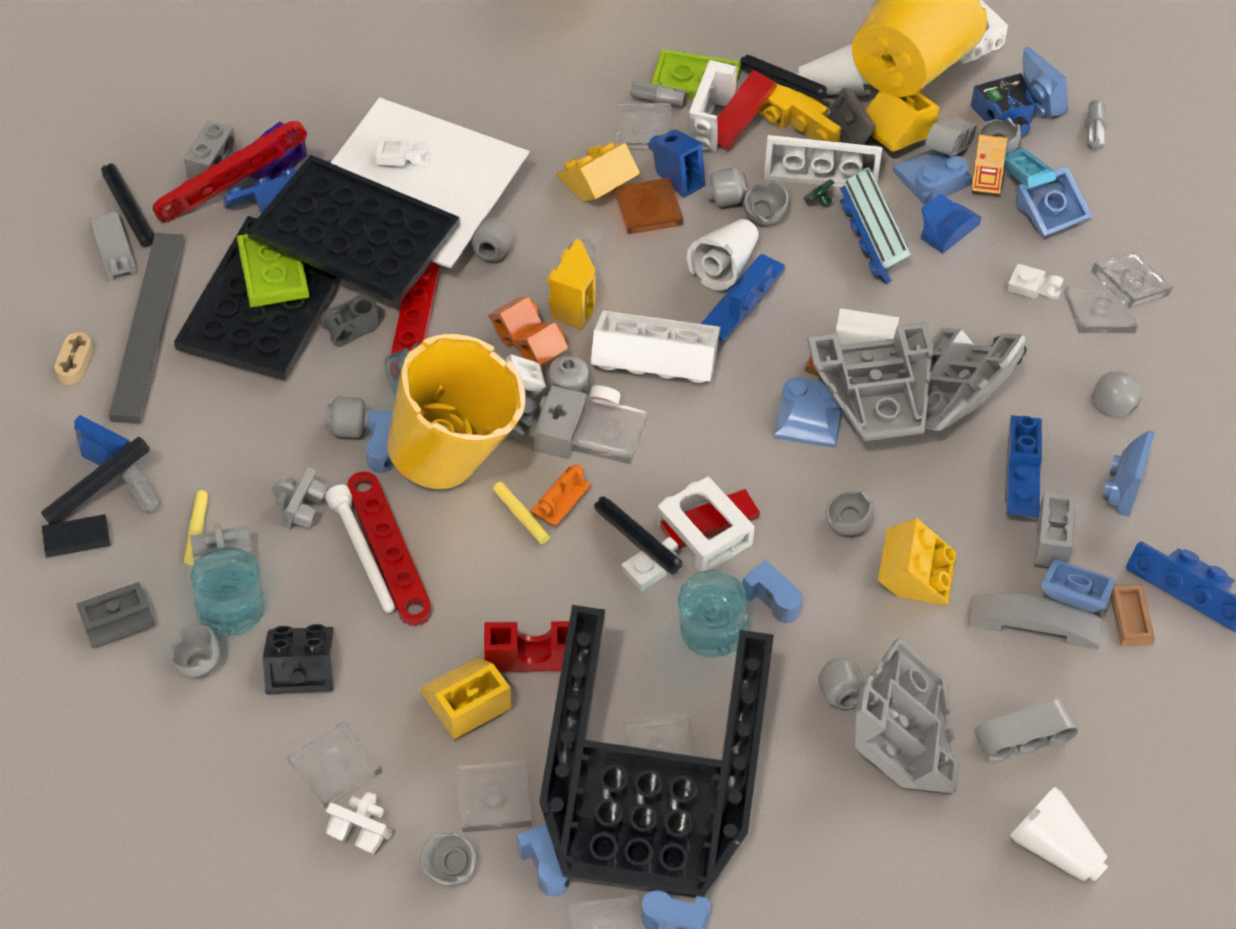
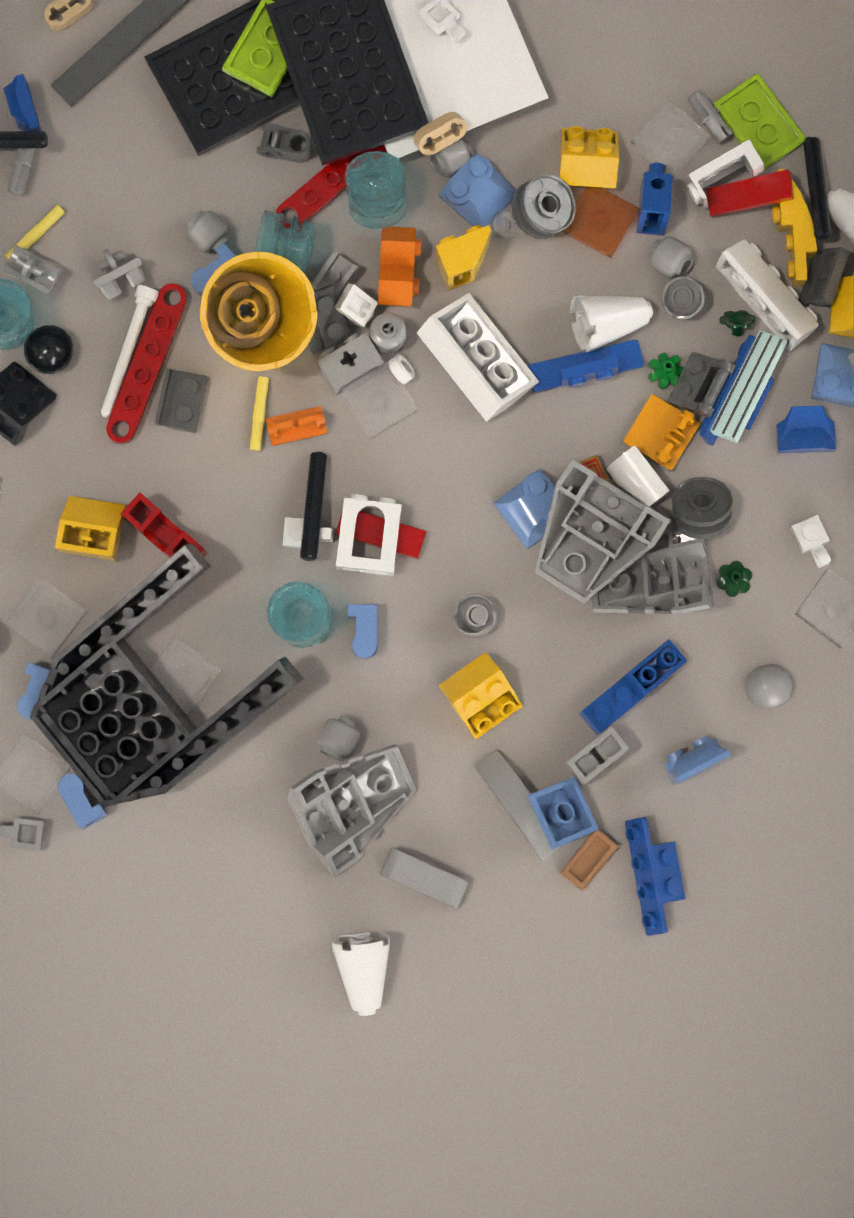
camera: 40 degrees right, 30 degrees up
none -> black hat [24,325,74,374]
none -> dark grey plate [155,368,208,433]
none -> clear light blue wheel [345,151,407,229]
none -> tan beam [413,112,467,155]
none -> medium blue slope [439,154,516,227]
none -> wheel [511,174,576,239]
none -> light orange hinge [623,394,700,471]
none -> green plant [648,353,684,390]
none -> flat silver plate [667,352,736,418]
none -> dark grey wheel [671,477,733,539]

